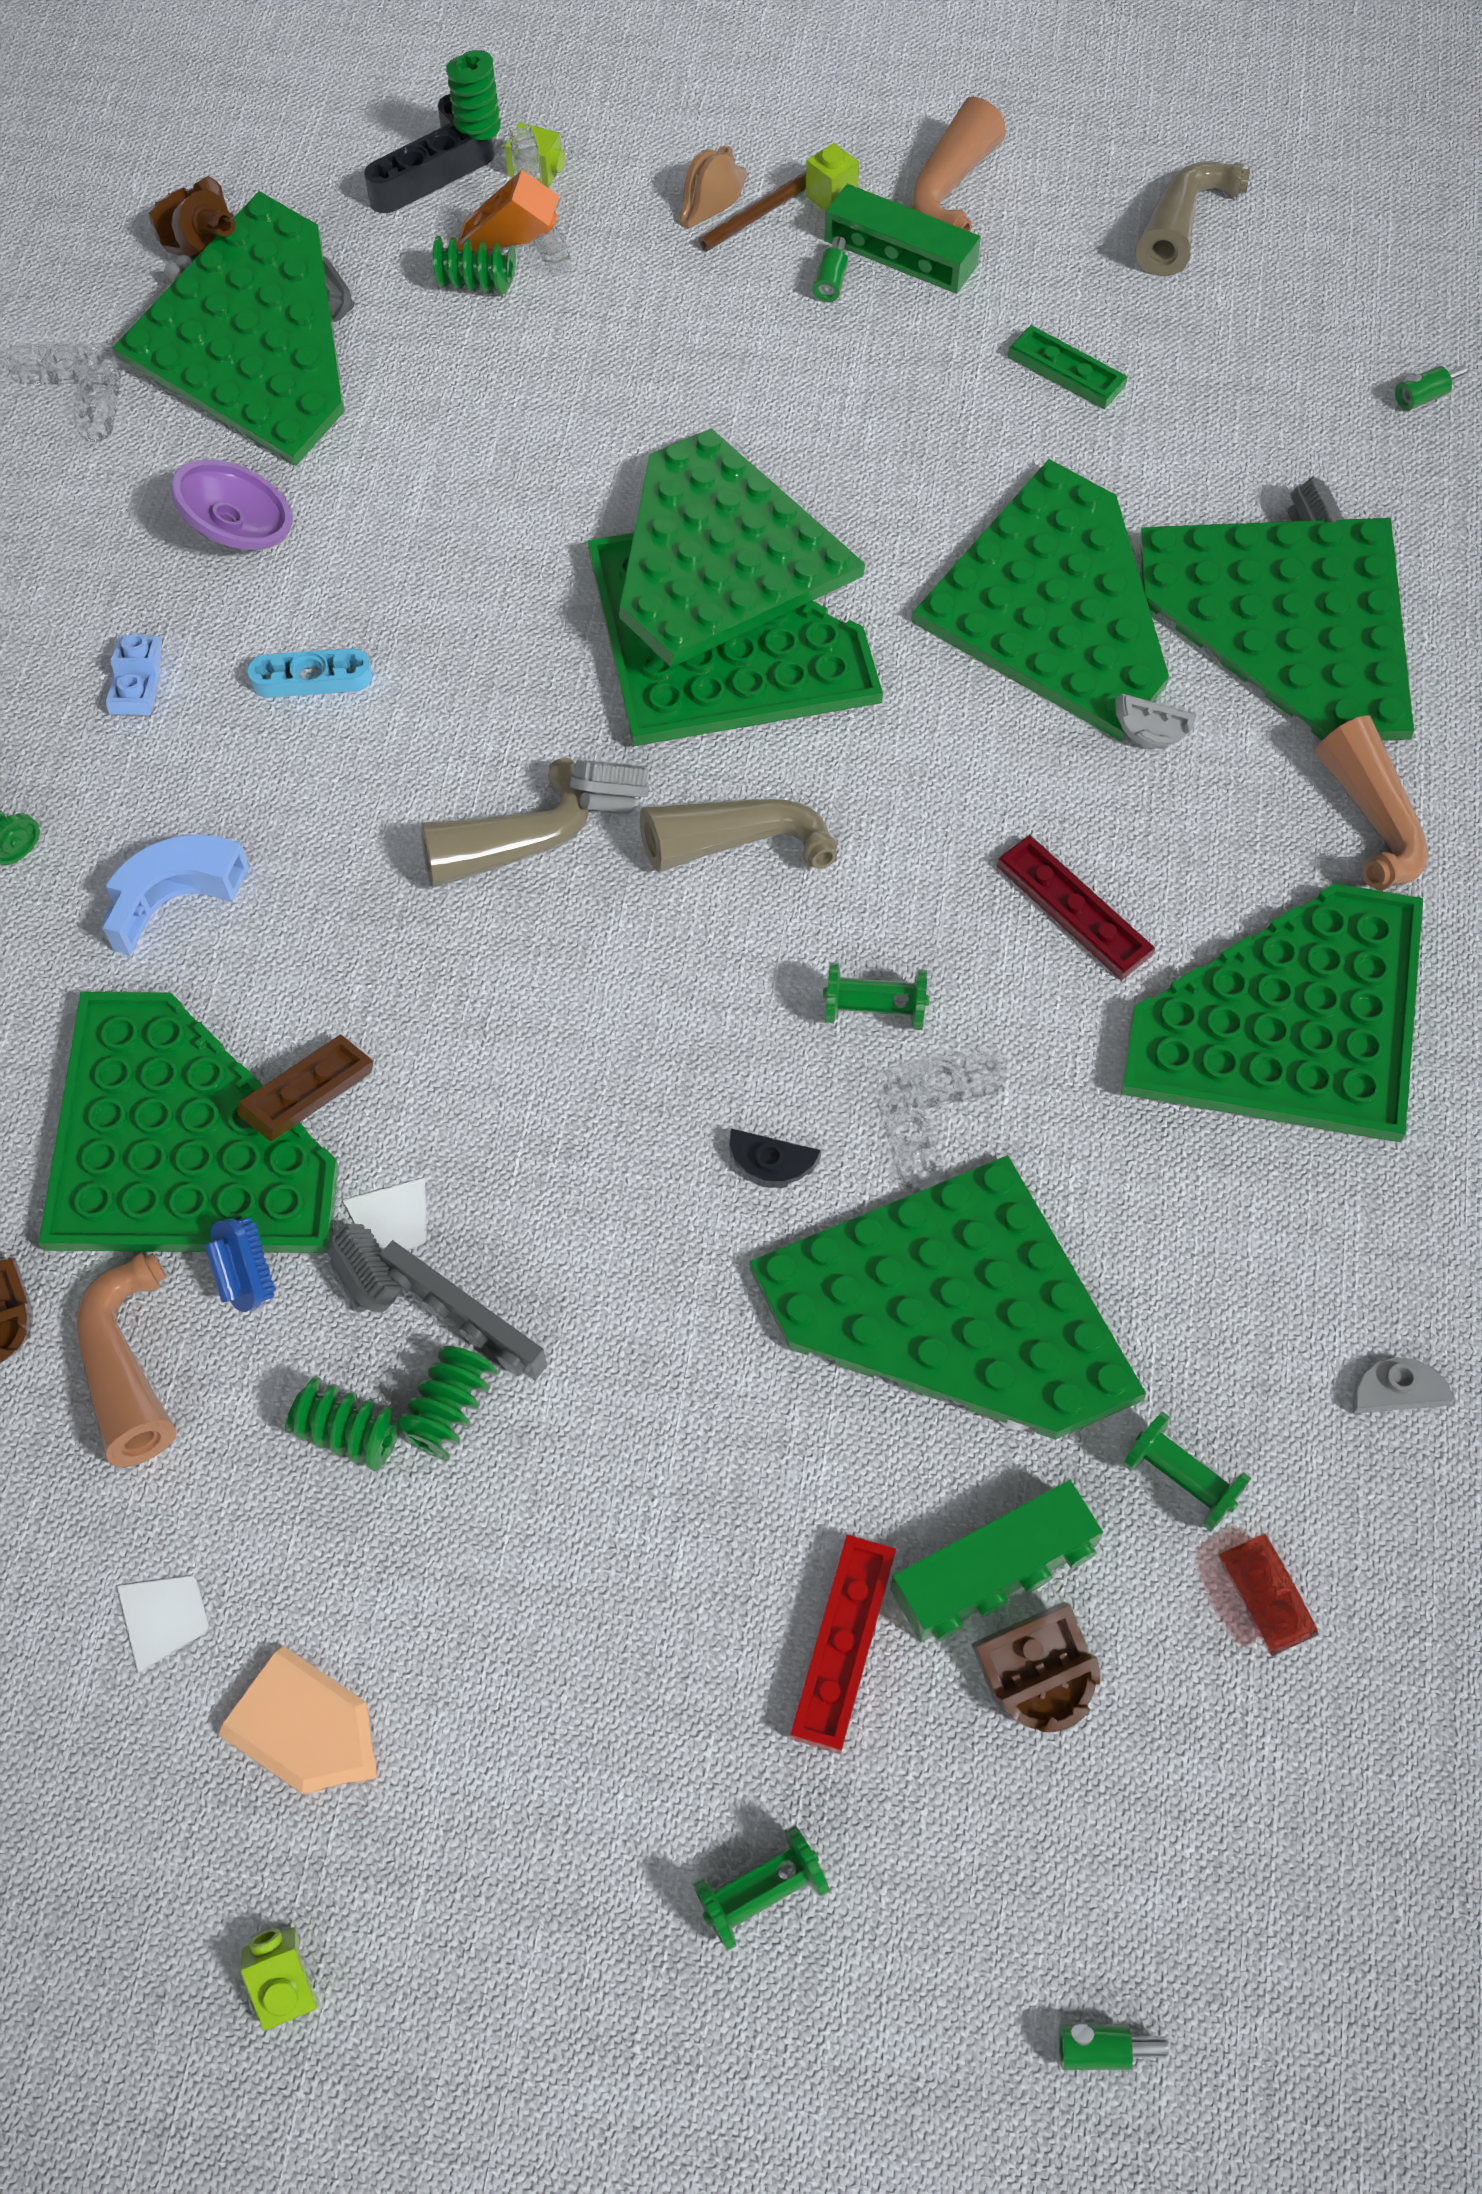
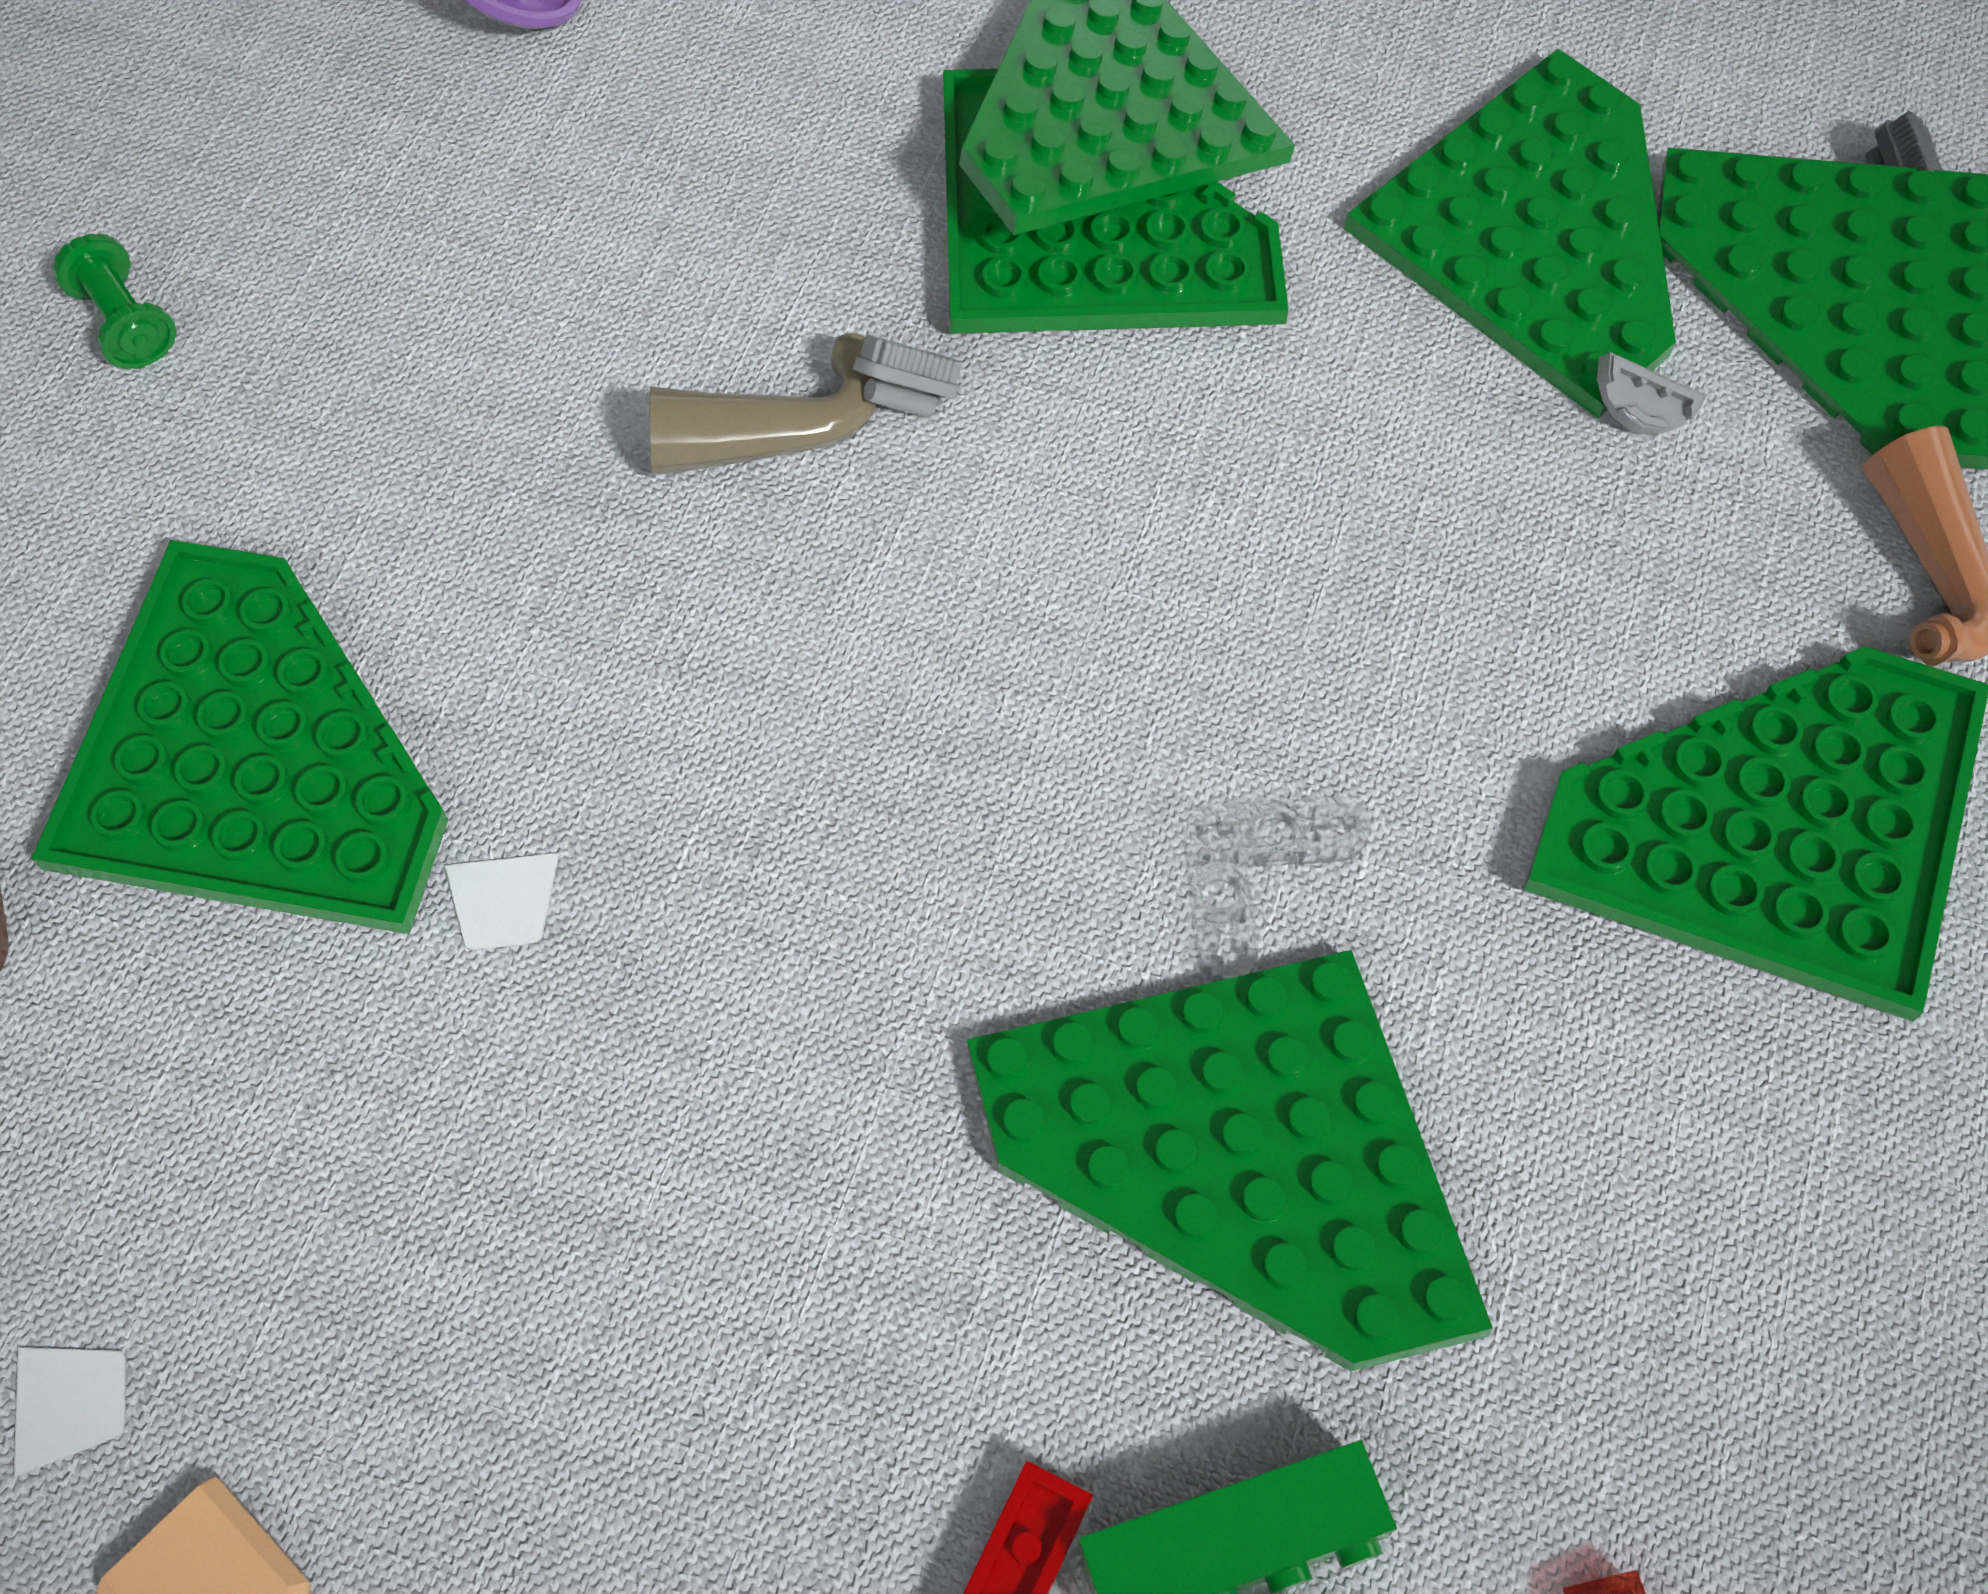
camera: 10 degrees right, 0 degrees up
nougat animal [77,1252,177,1468] -> none
light blue arch [103,835,249,956] -> none
light blue slope [106,634,162,715] -> none
blue piece [204,1217,276,1312] -> none
reddish brown plate [237,1034,374,1142] -> none
medium azure beam [247,648,373,698] -> none
green piece [285,1376,399,1472] -> none
dark grey piece [326,1224,402,1312] -> none
dark grey plate [380,1240,547,1381] -> none
green piece [397,1346,498,1461] -> none
dark tan animal [640,799,837,873] -> none
black plate [729,1128,821,1188] -> none
green hose [823,963,930,1030] -> none
dark red tile [997,834,1155,981] -> none
green hose [1123,1411,1252,1532] -> none
light grey plate [1353,1357,1455,1414] -> none

